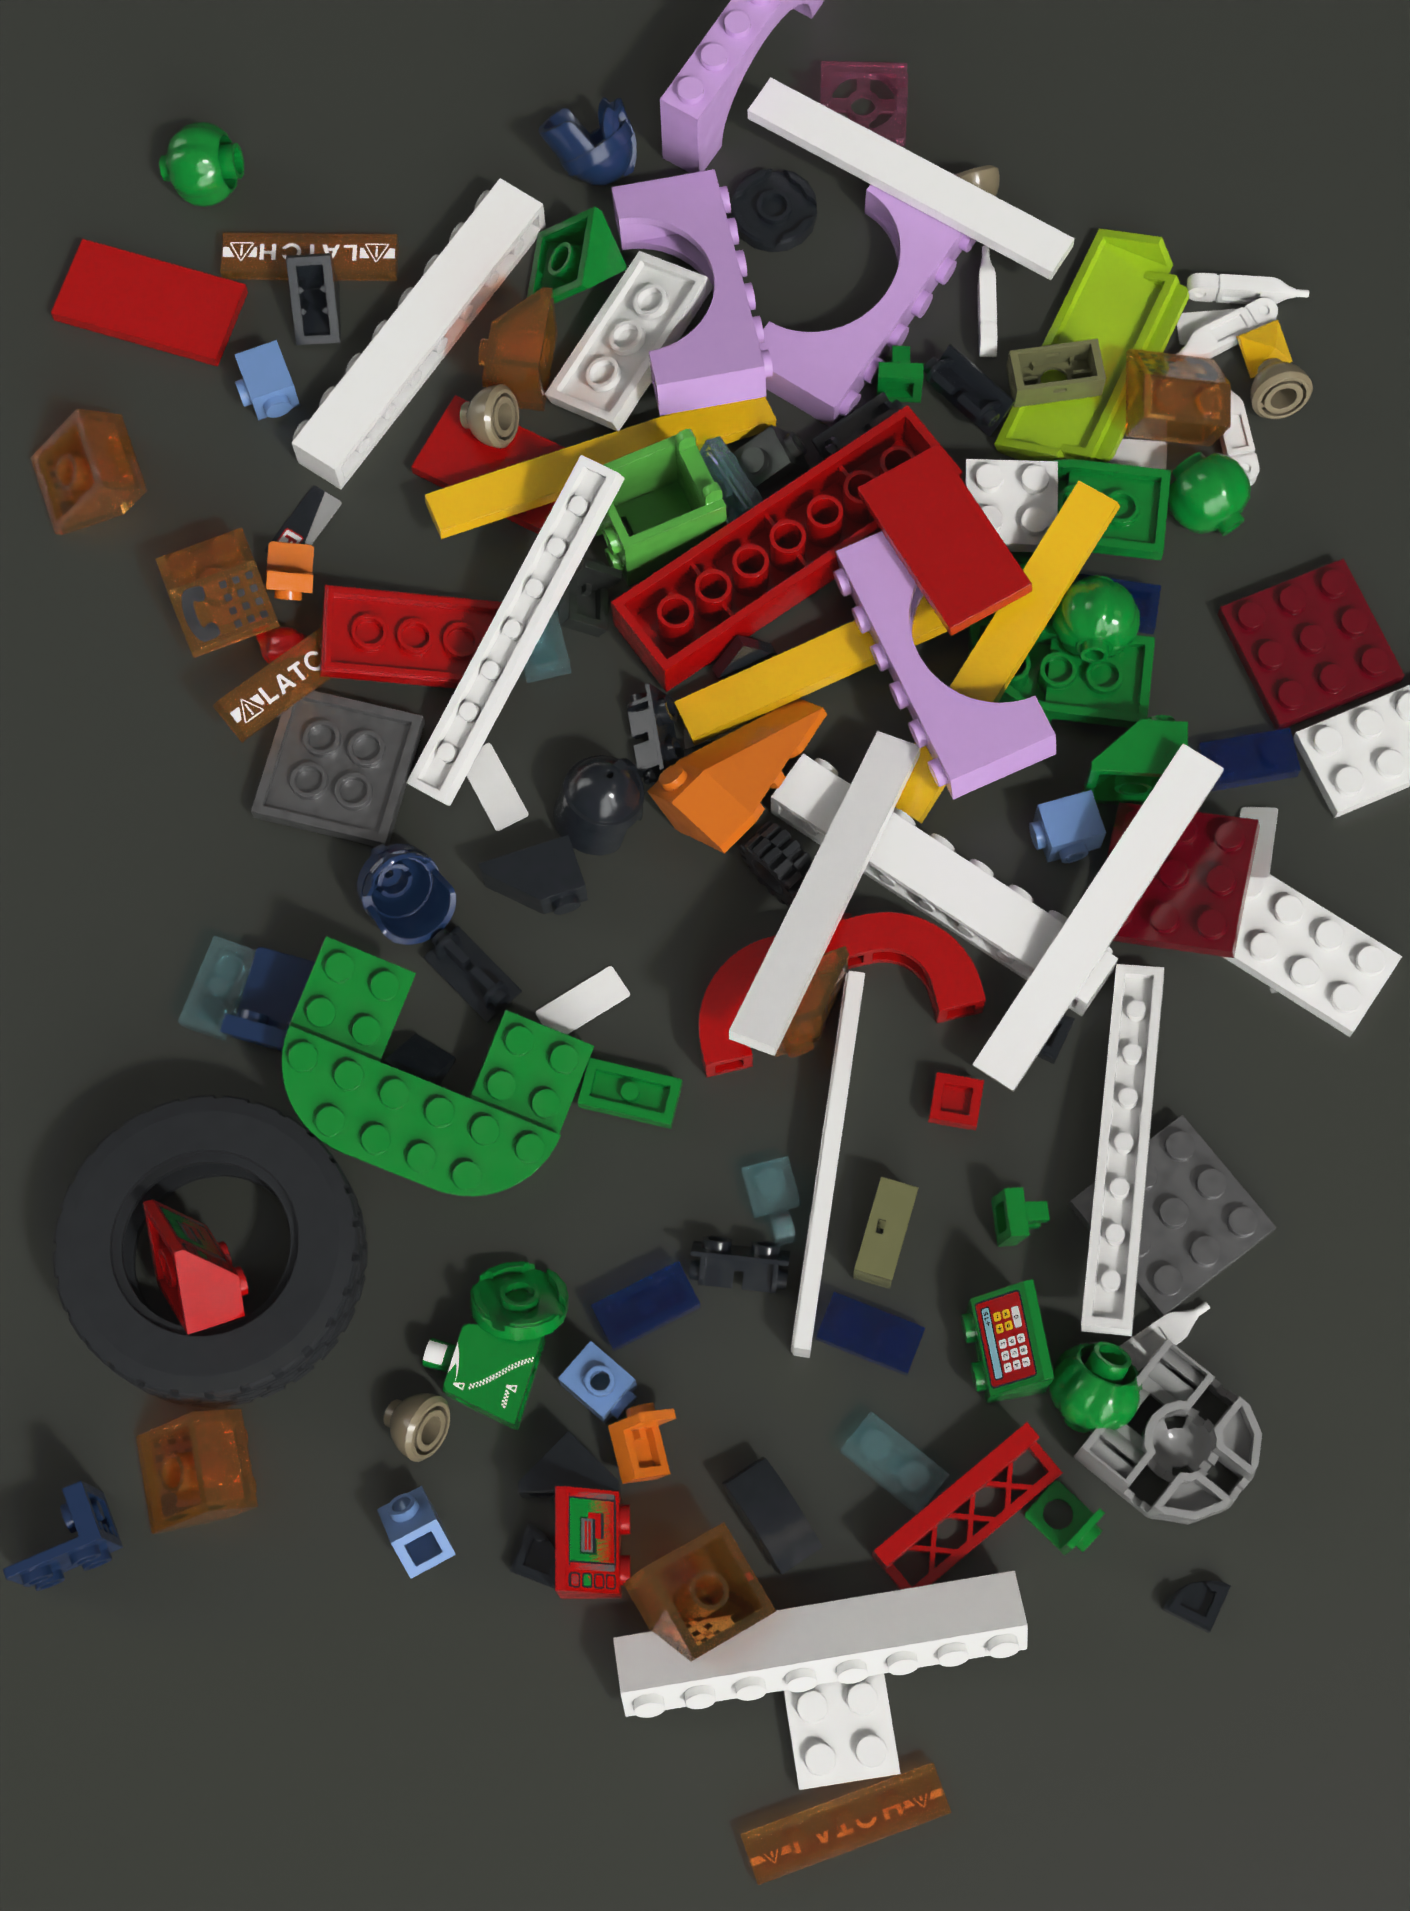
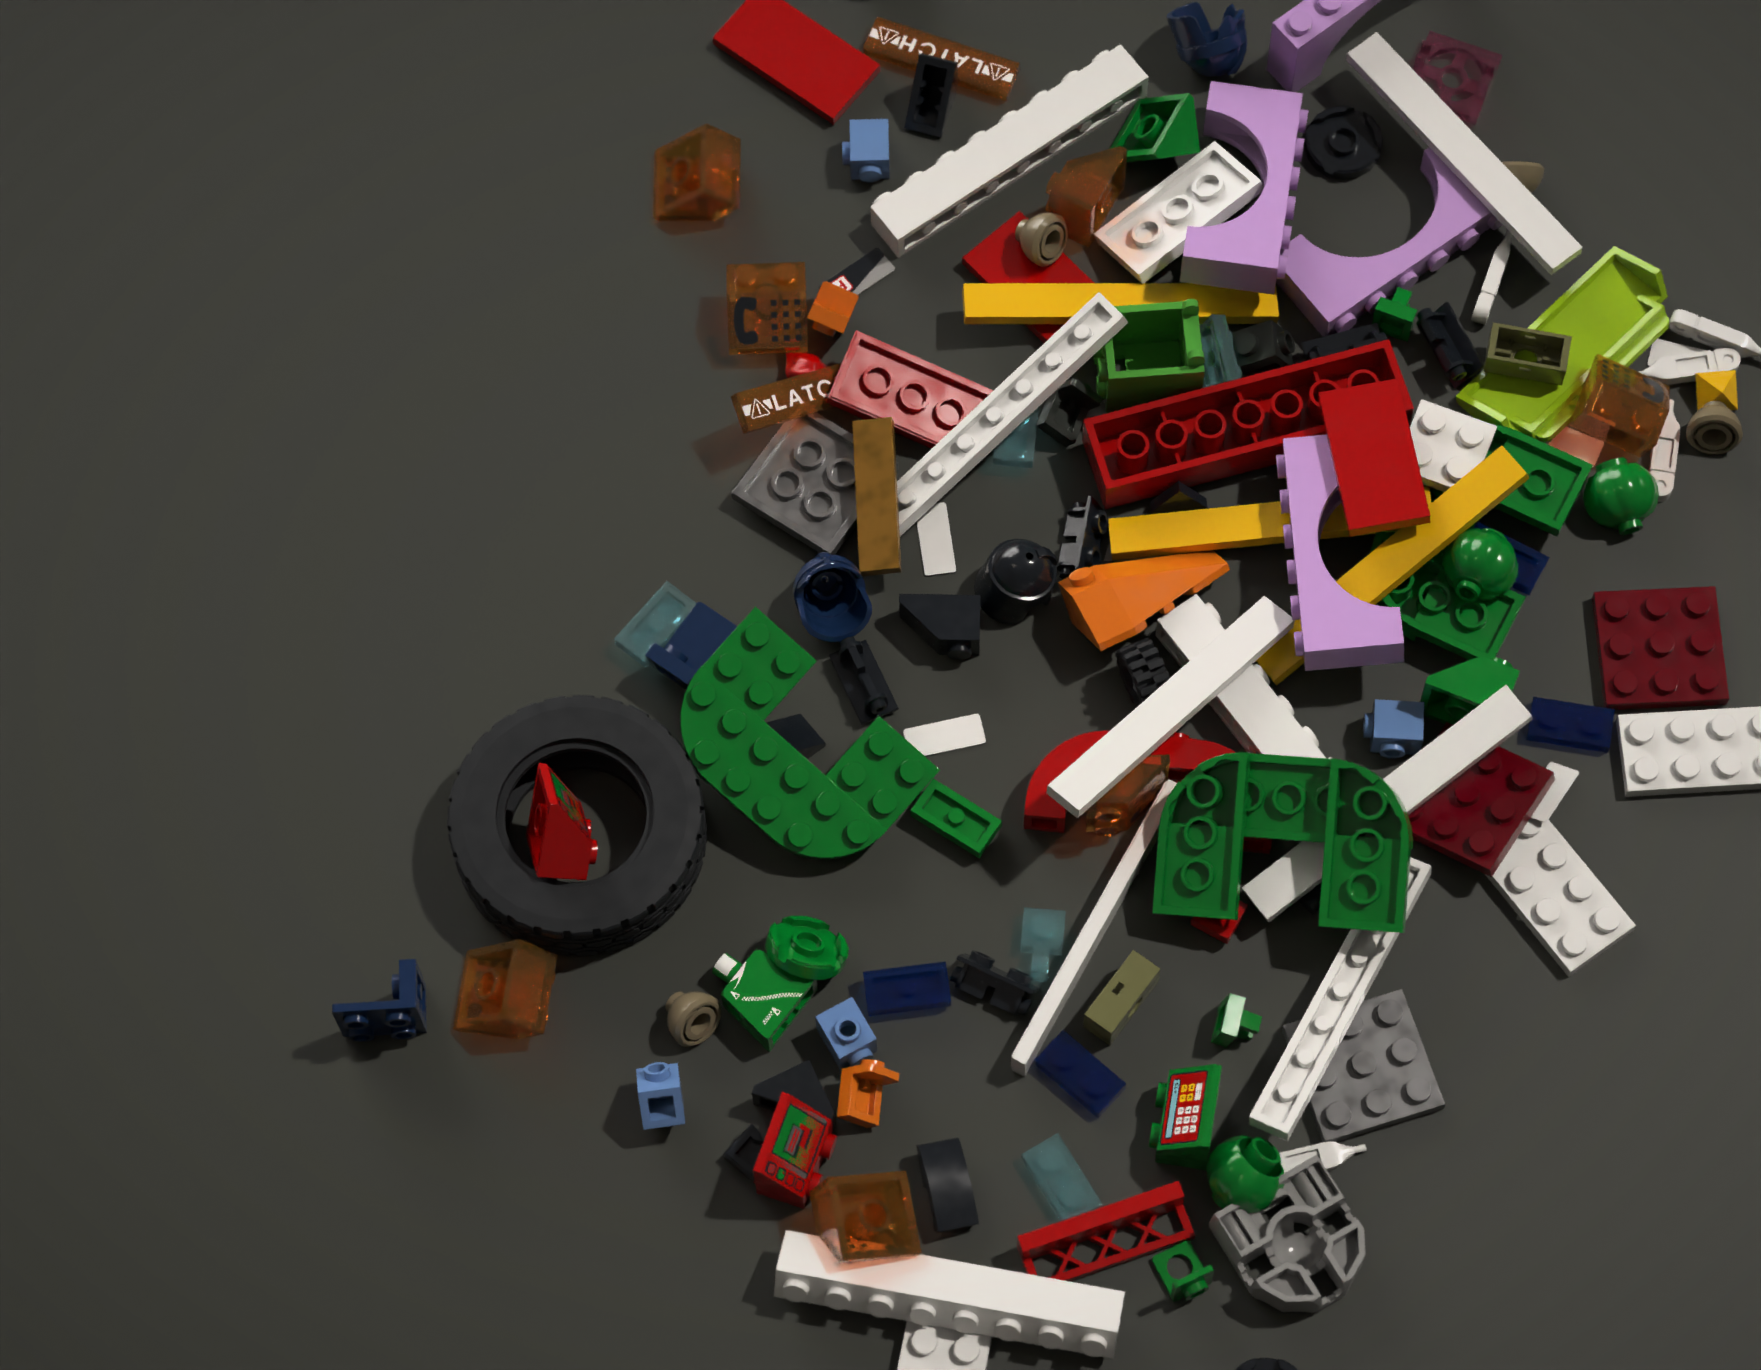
camera: 20 degrees right, 5 degrees down
none -> pearl gold tile [852,417,902,576]
none -> green plate [1152,752,1413,933]

